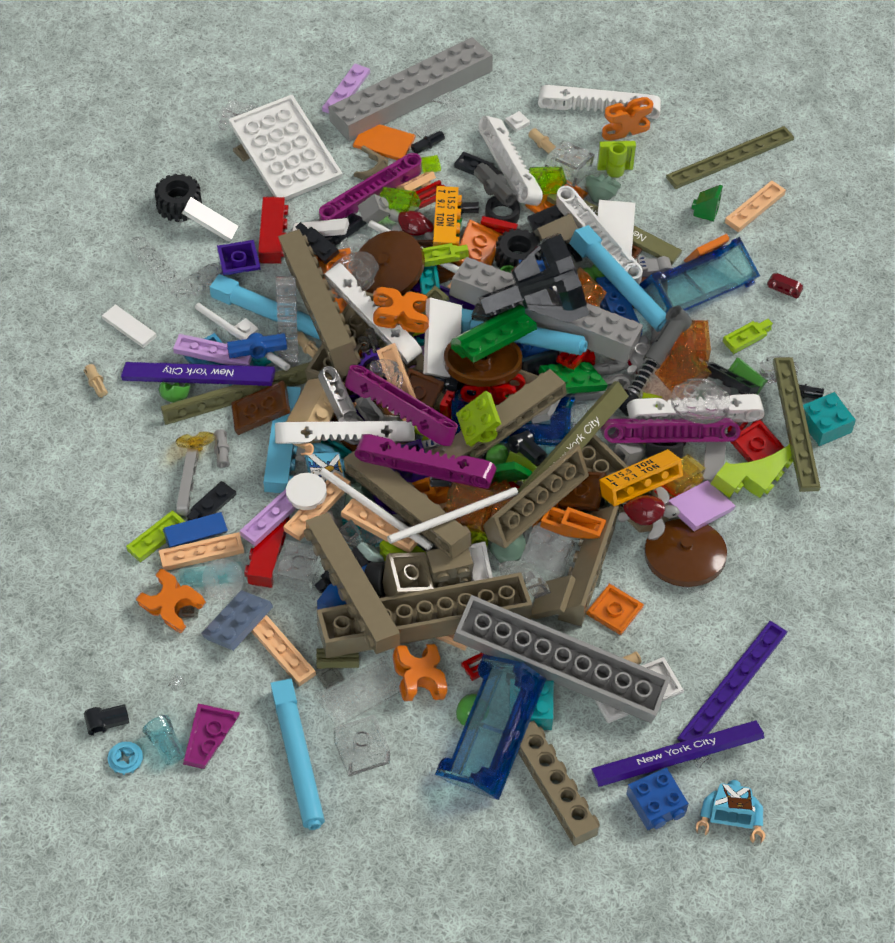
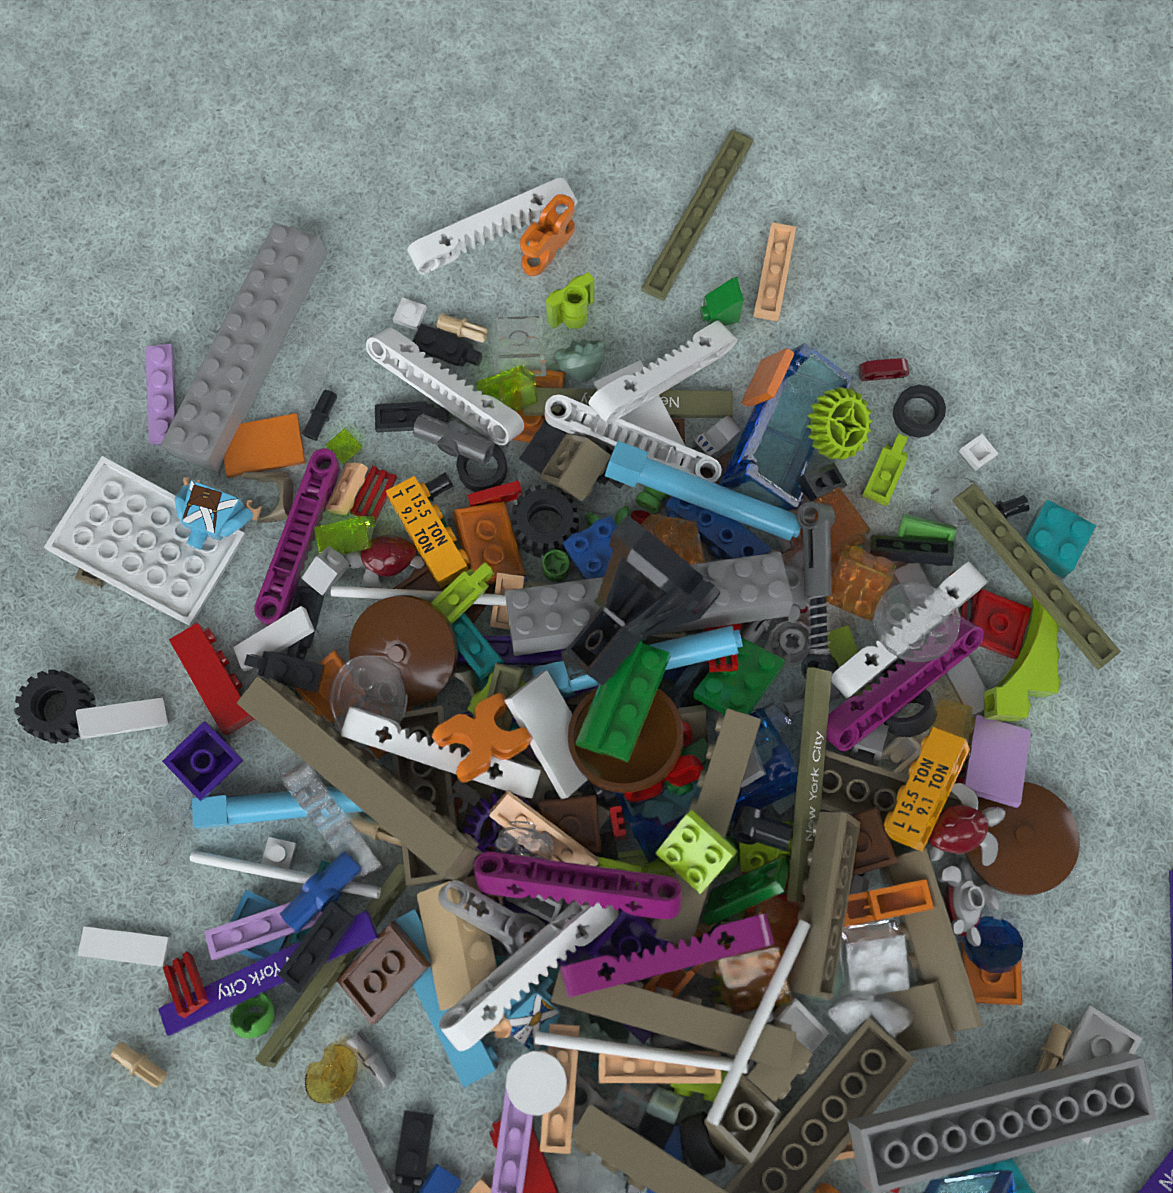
camera: 30 degrees left, 20 degrees up
none -> red tile [162,951,209,1018]
none -> torso [175,477,262,550]
none -> black plate [277,901,357,993]
none -> black hinge [412,323,483,367]
none -> white gear [589,321,737,424]
none -> black plate [796,463,848,502]
none -> lime gear [806,387,873,460]
none -> black tyre [893,385,946,438]
none -> light grey animal [938,861,999,946]
none -> white plate [959,434,999,472]
none -> clear blue tile [963,916,1024,974]

